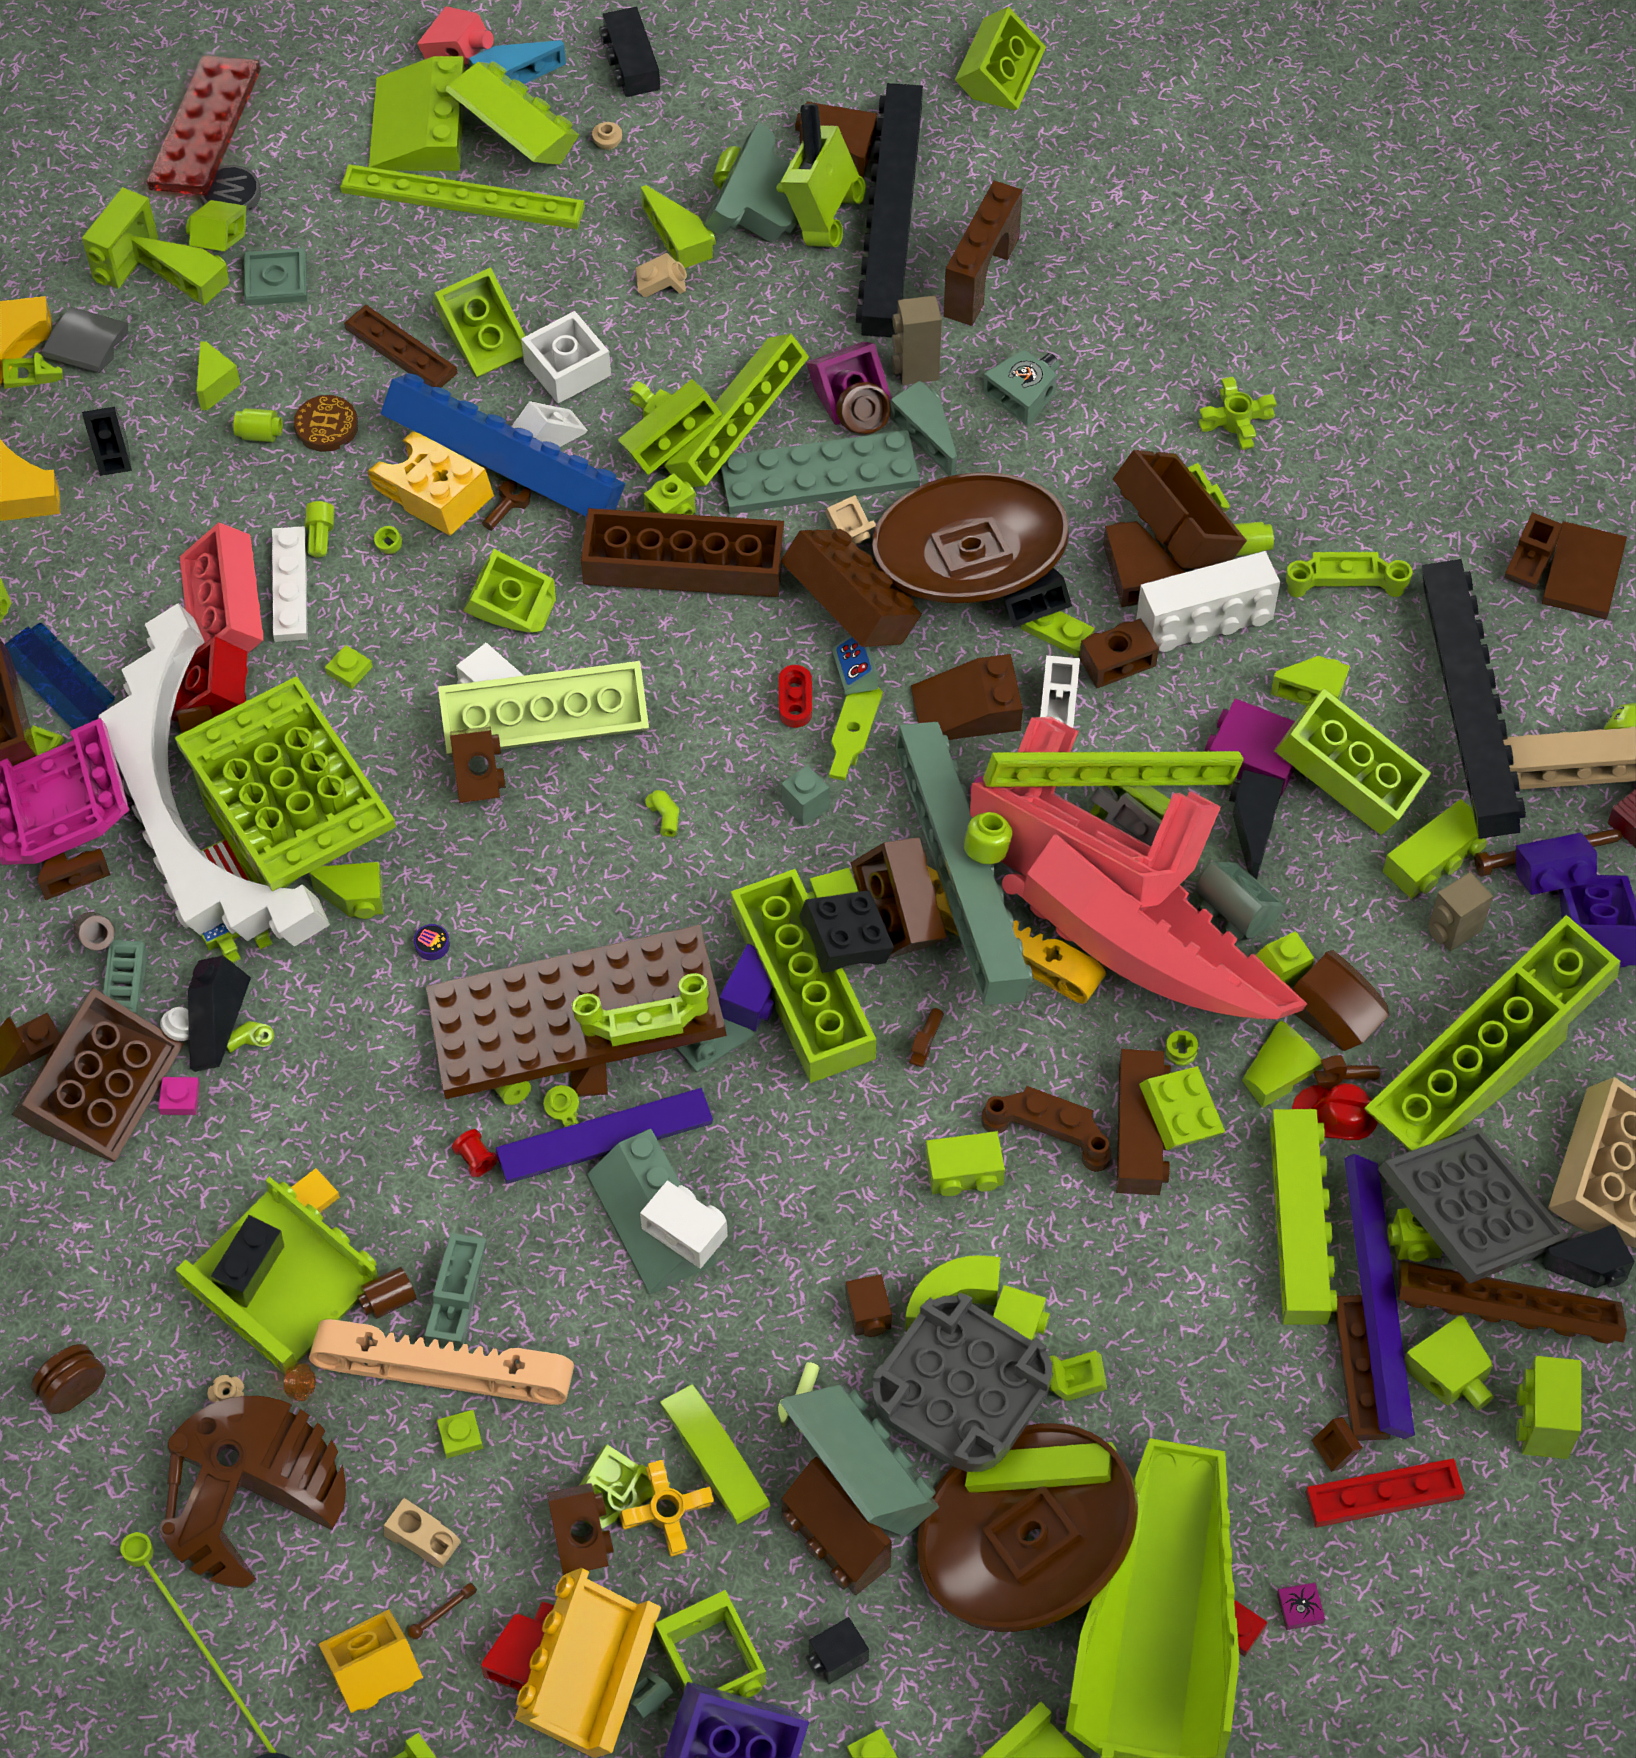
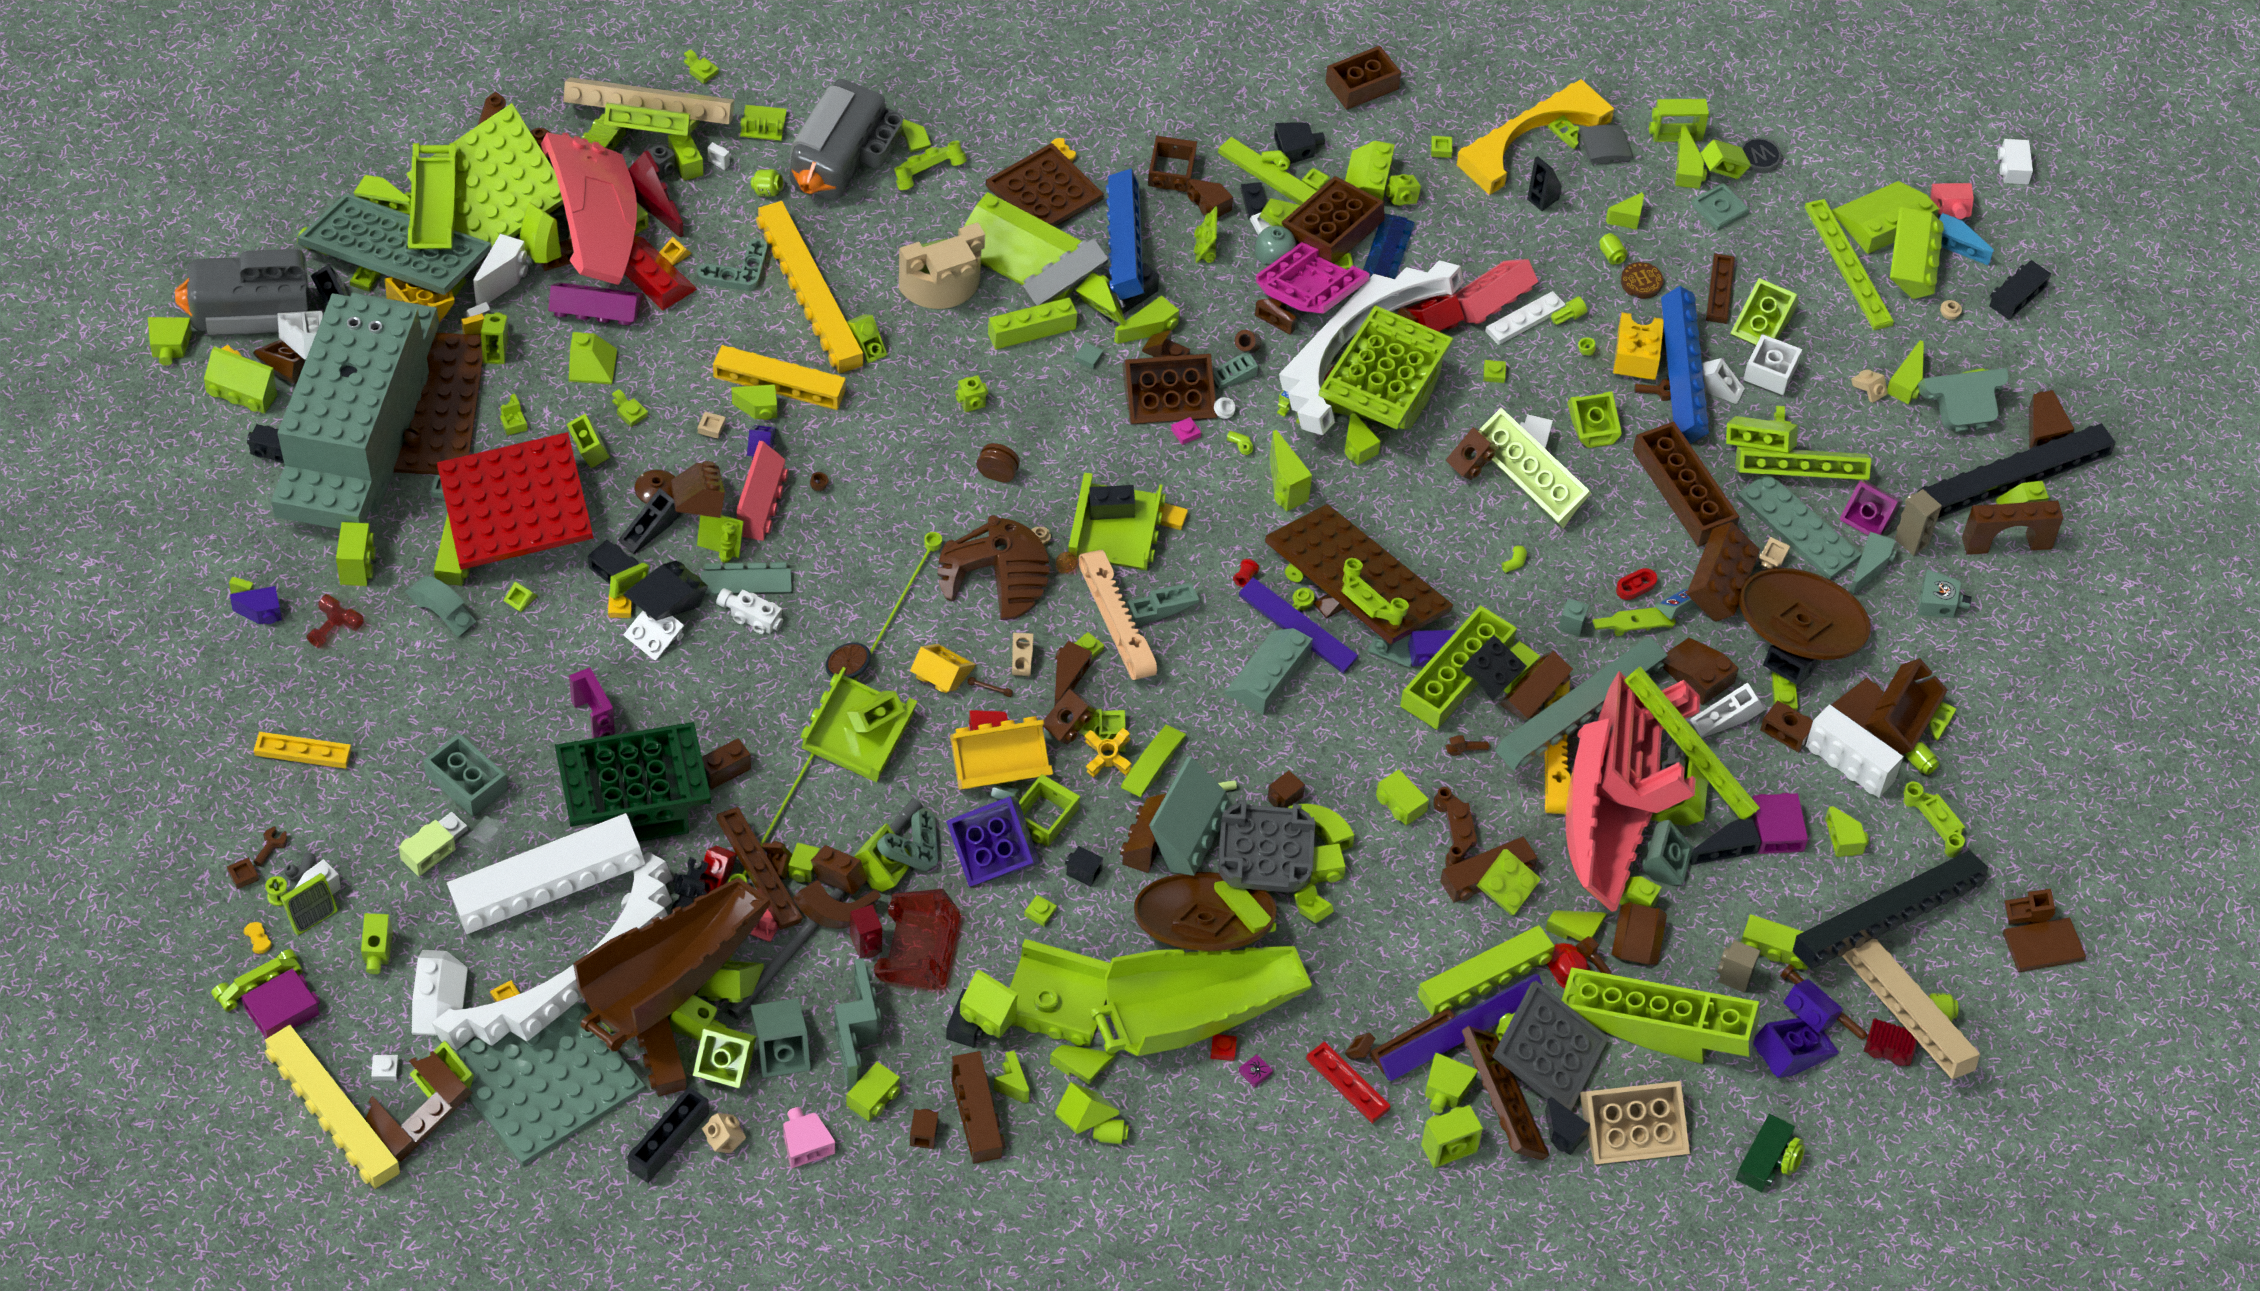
camera: 55 degrees right, 5 degrees down
clear red plate [146,55,261,196] -> none
black slope [188,955,251,1072] -> none
reddish brown brick [357,1266,417,1319] -> none
tile [414,924,450,960] -> none
white brick [640,1180,728,1269] -> none
lime brick [644,473,696,515] -> none
lime piece [776,103,866,248] -> none
reddish brown piece [836,382,891,434] -> none
lime slope [955,6,1046,110] -> none
lime head [963,812,1012,865] -> none
lime bush [1165,1030,1198,1066] -> none
lime pin [1198,376,1277,450] -> none
lime brick [1274,688,1431,835] -> none
none -> reddish brown slope [1054,641,1092,707]
none -> lime slope [1269,429,1312,512]
none -> lime slope [1996,481,2049,504]

